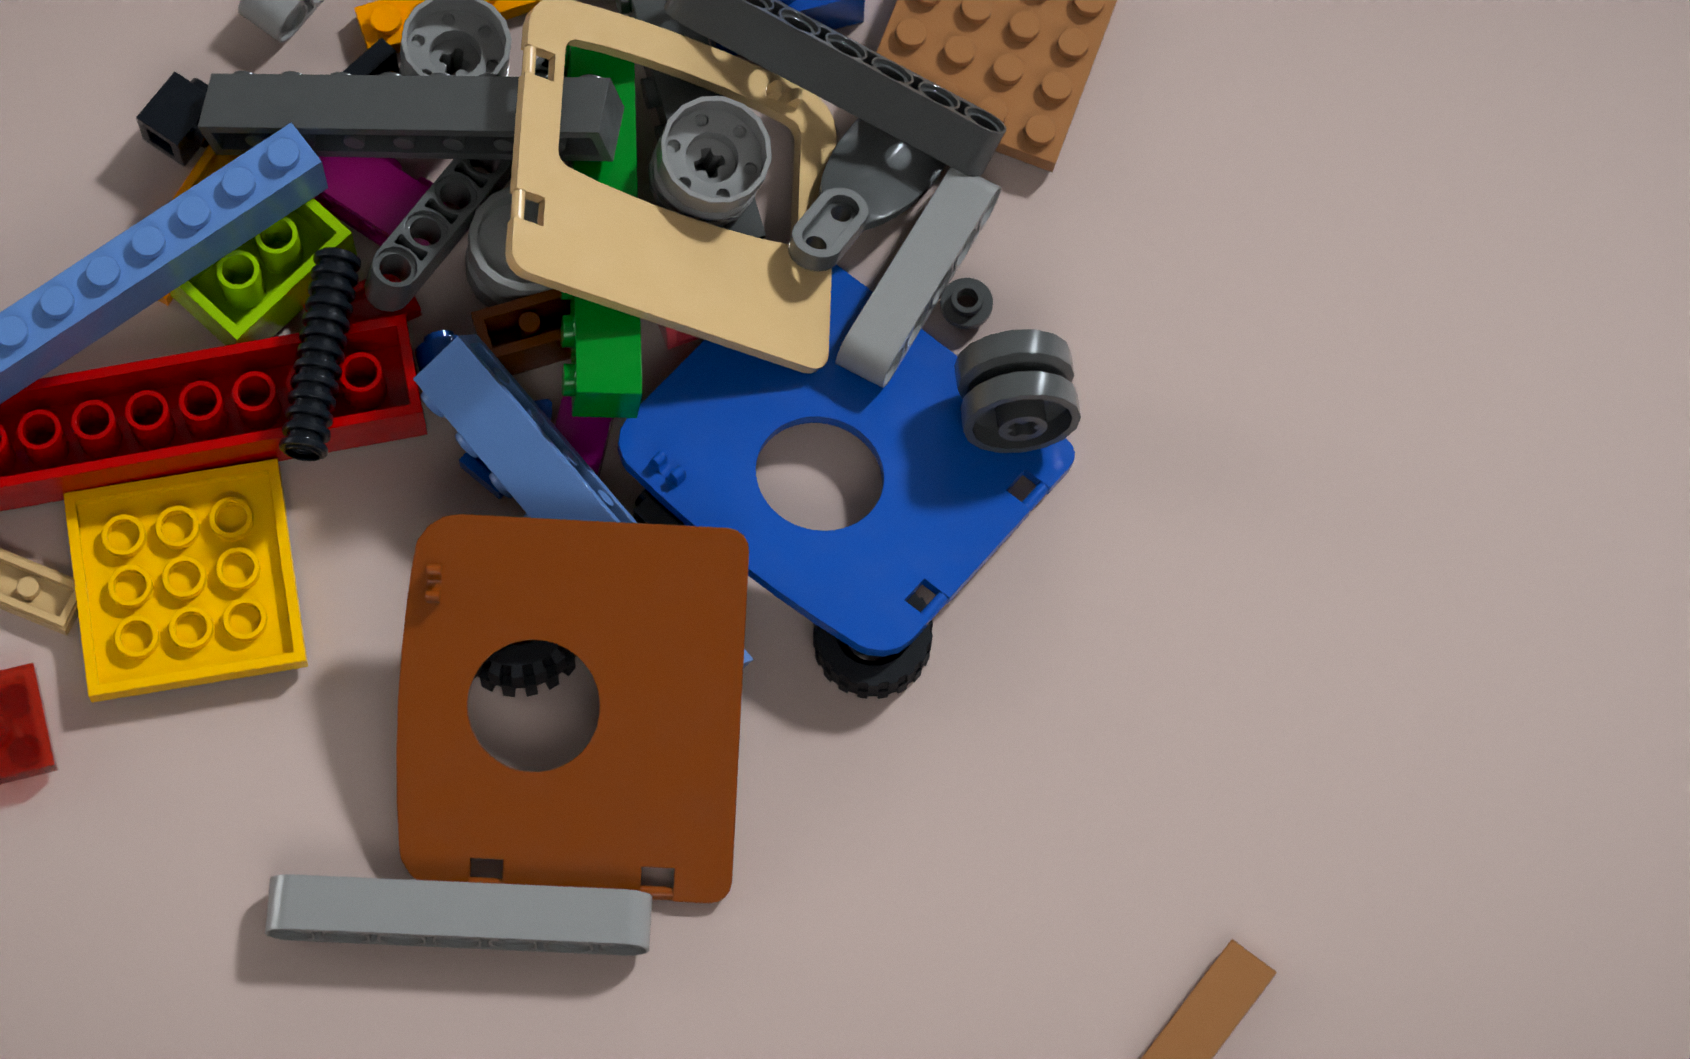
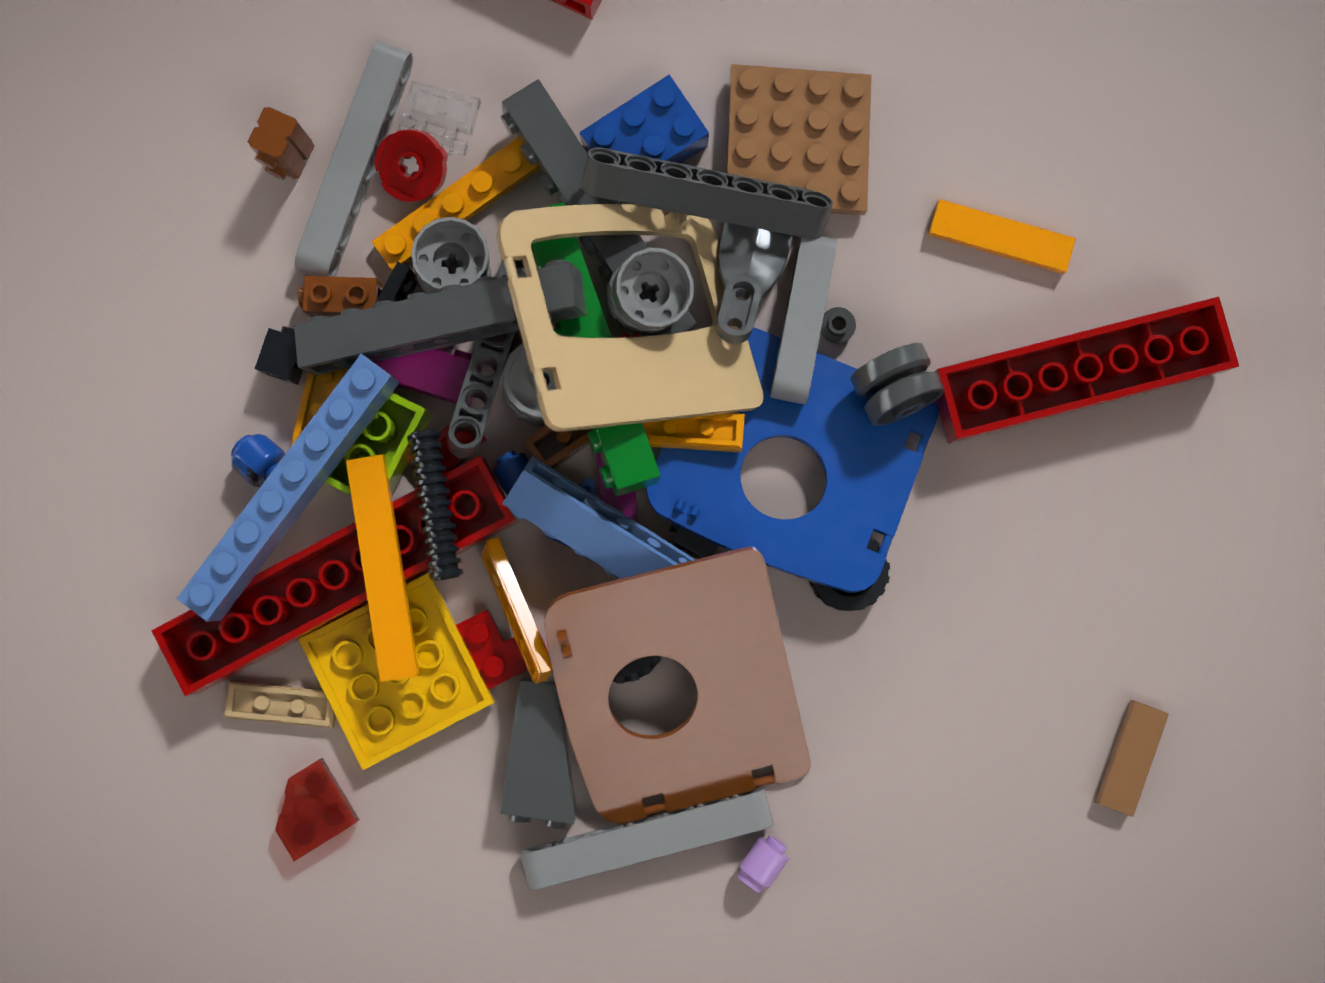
camera: 15 degrees left, 15 degrees up
none -> blue head [231,434,285,487]
none -> dark orange brick [298,276,384,317]
none -> light orange tile [346,454,420,682]
none -> red plate [456,609,550,690]
none -> light orange tile [481,537,553,684]
none -> dark grey slope [500,678,577,828]
none -> light orange tile [642,413,745,453]
none -> lavender brick [737,835,789,893]
none -> light orange tile [928,199,1076,274]
none -> red brick [934,296,1239,444]

